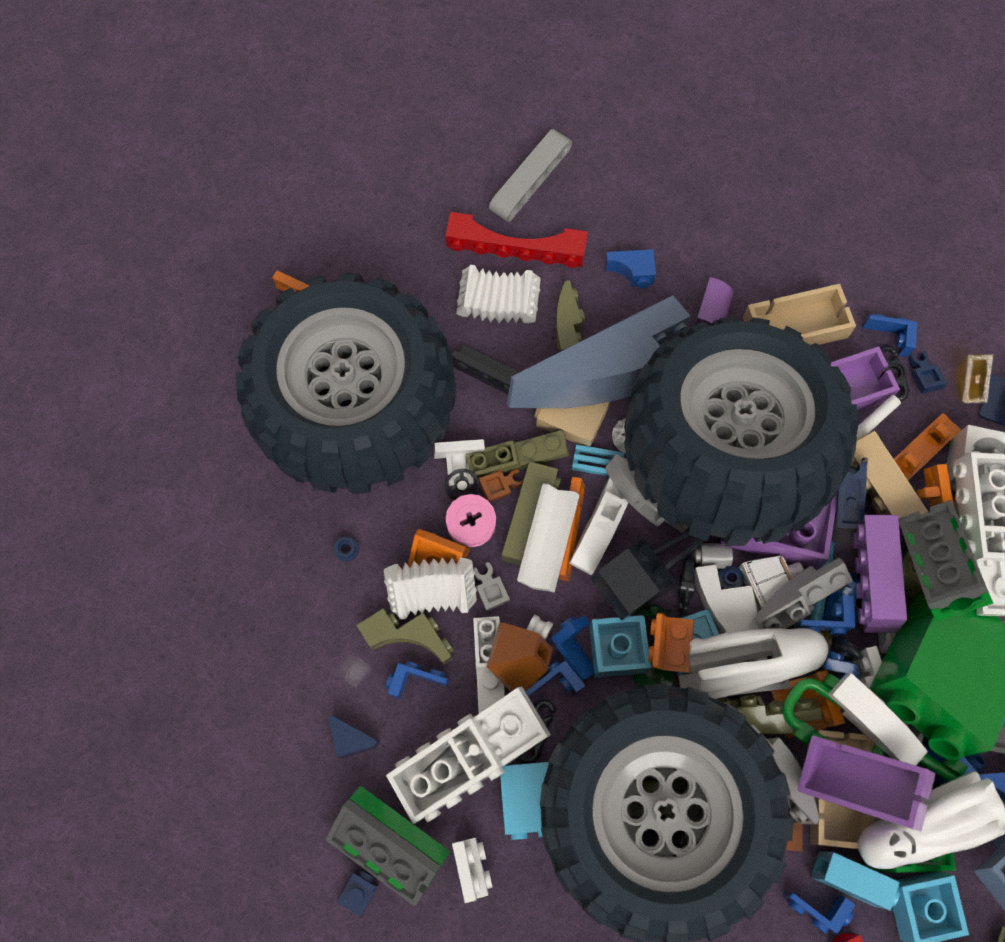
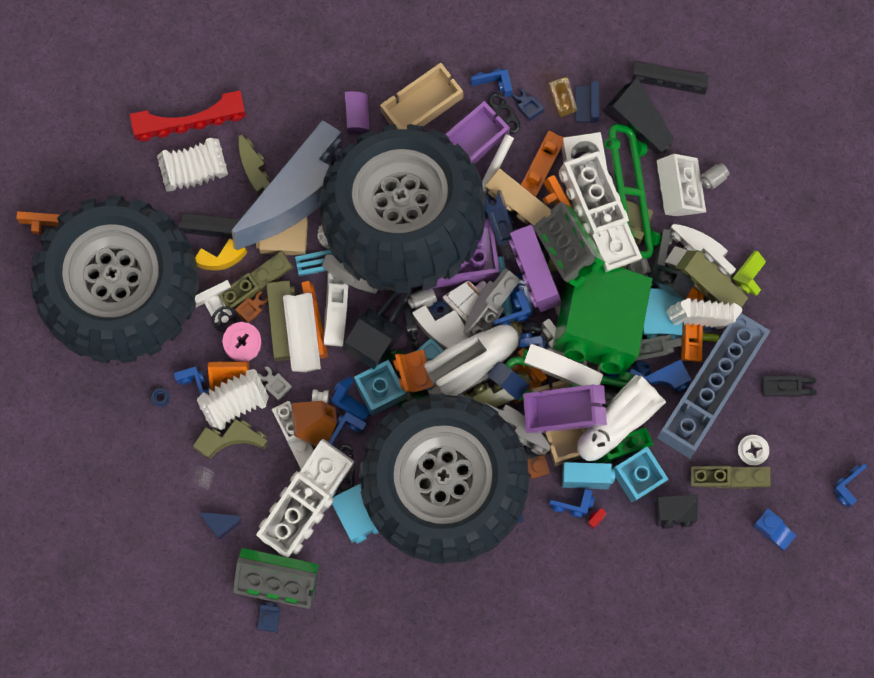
camera: 25 degrees left, 5 degrees up
blue bracket [386,661,449,699] -> none
white plate [452,838,493,903] -> none
light grey beam [489,129,572,222] -> none
blue arch [605,250,656,288] -> none
none -> blue bracket [174,366,209,395]
none -> yellow brick [195,239,247,271]
none -> dark blue slope [488,361,530,401]

